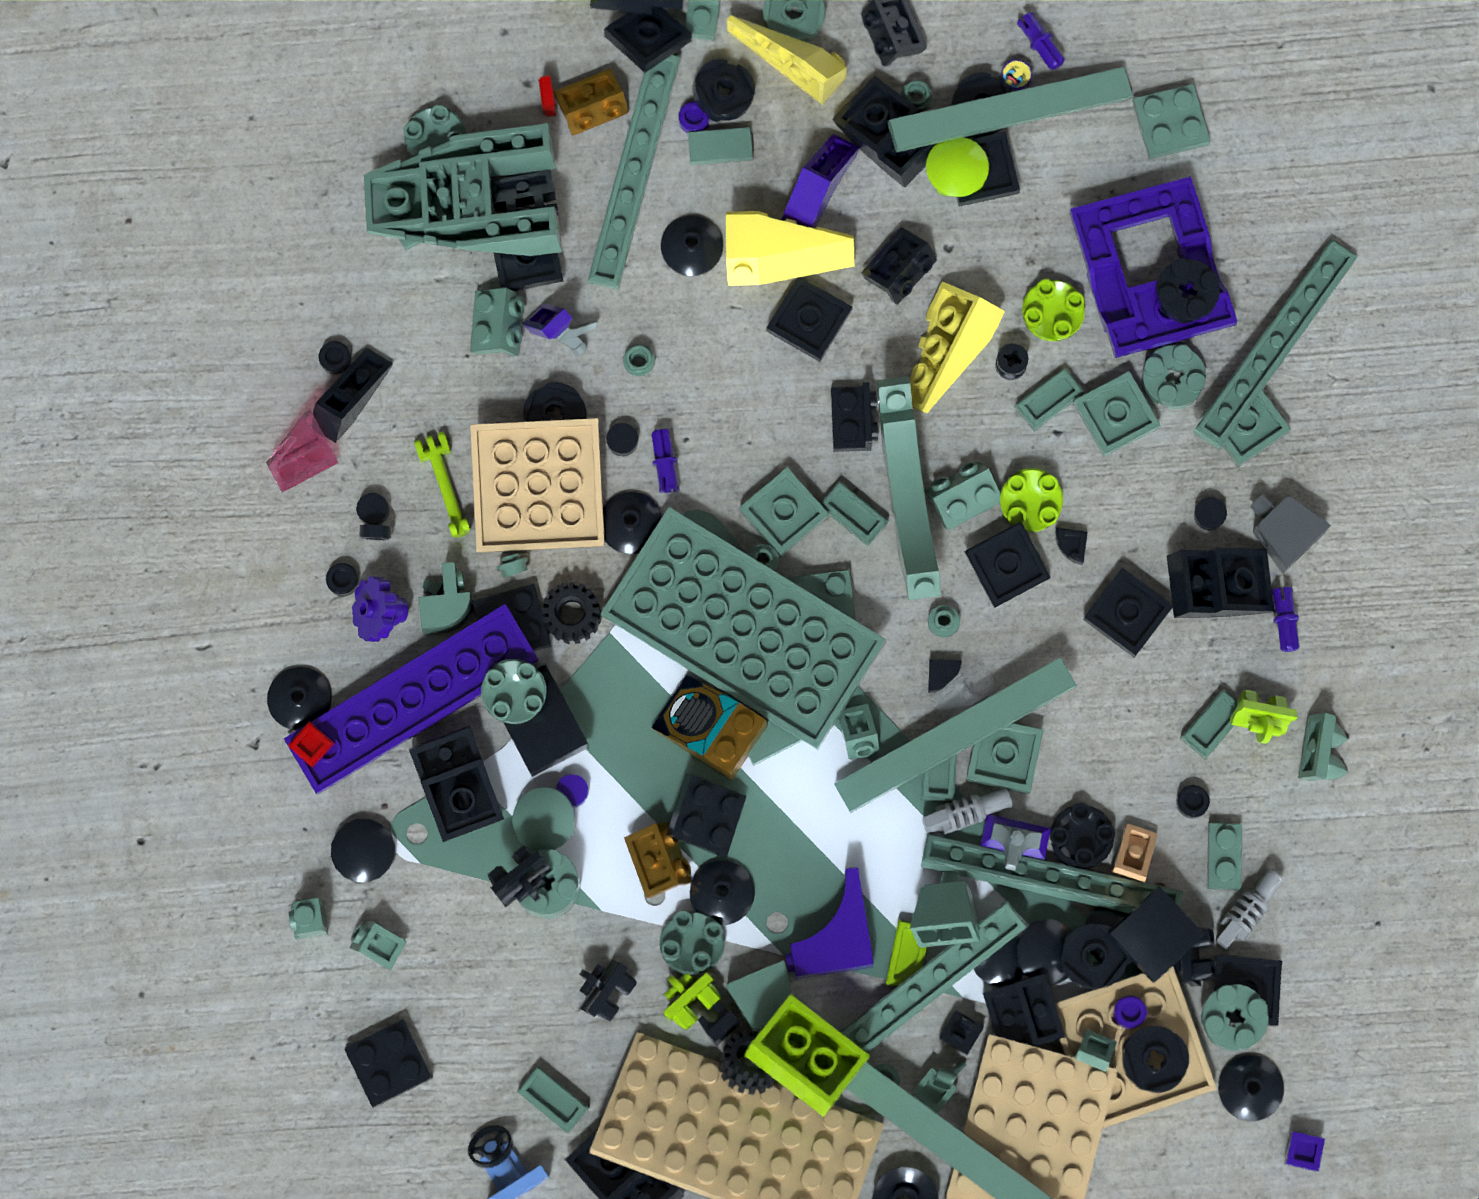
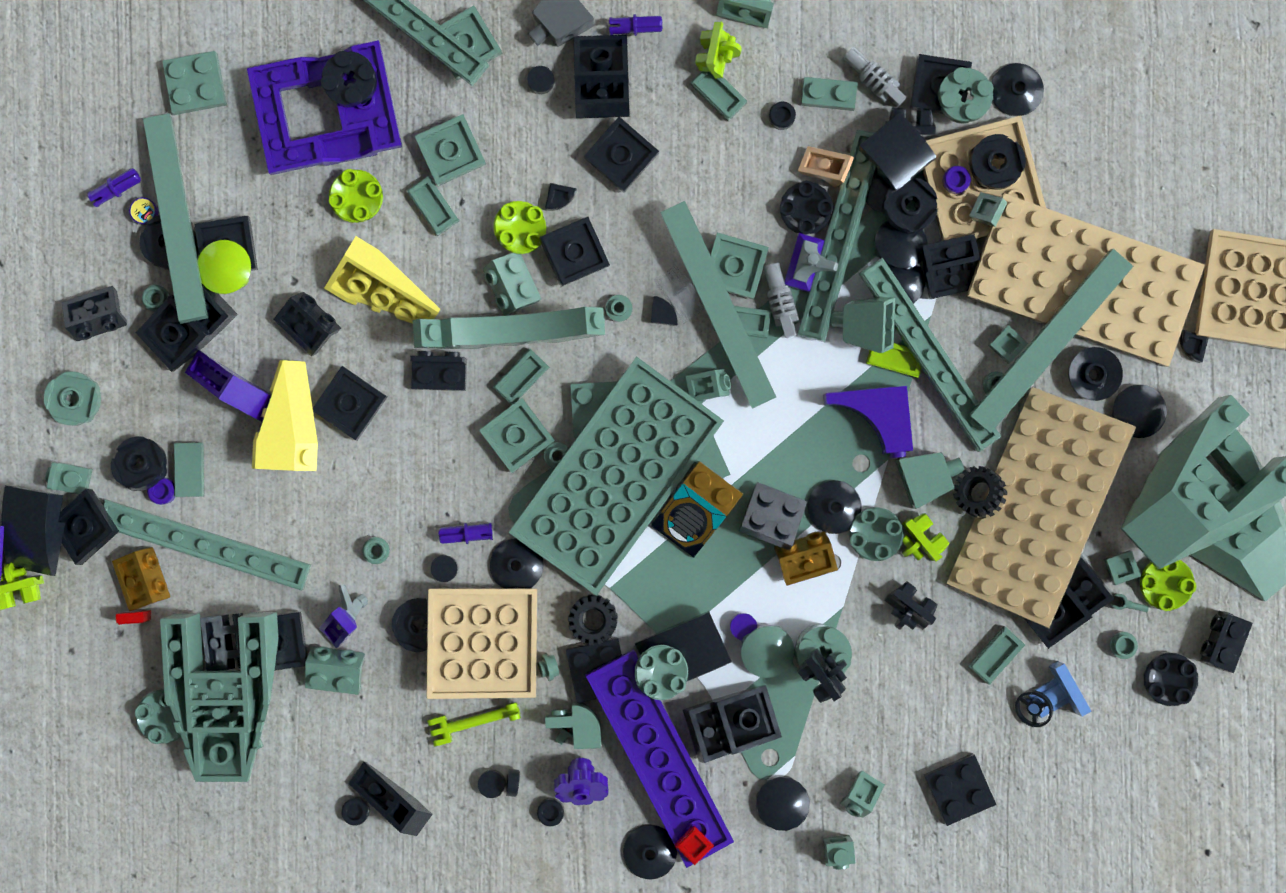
camera: 90 degrees left, 10 degrees up
clear pink wing [266,409,338,493] -> none
black dish [661,215,723,276] -> none
black tile [698,1002,741,1046] -> none
light yellow wedge [727,15,847,105] -> none
lime brick [745,994,870,1117] -> none
sand green hand [933,1060,966,1092] -> none
black tile [939,1010,984,1056] -> none
black wheel [995,343,1029,381] -> none
sand green plate [1142,345,1206,409] -> none
dark purple plate [1284,1131,1325,1172] -> none

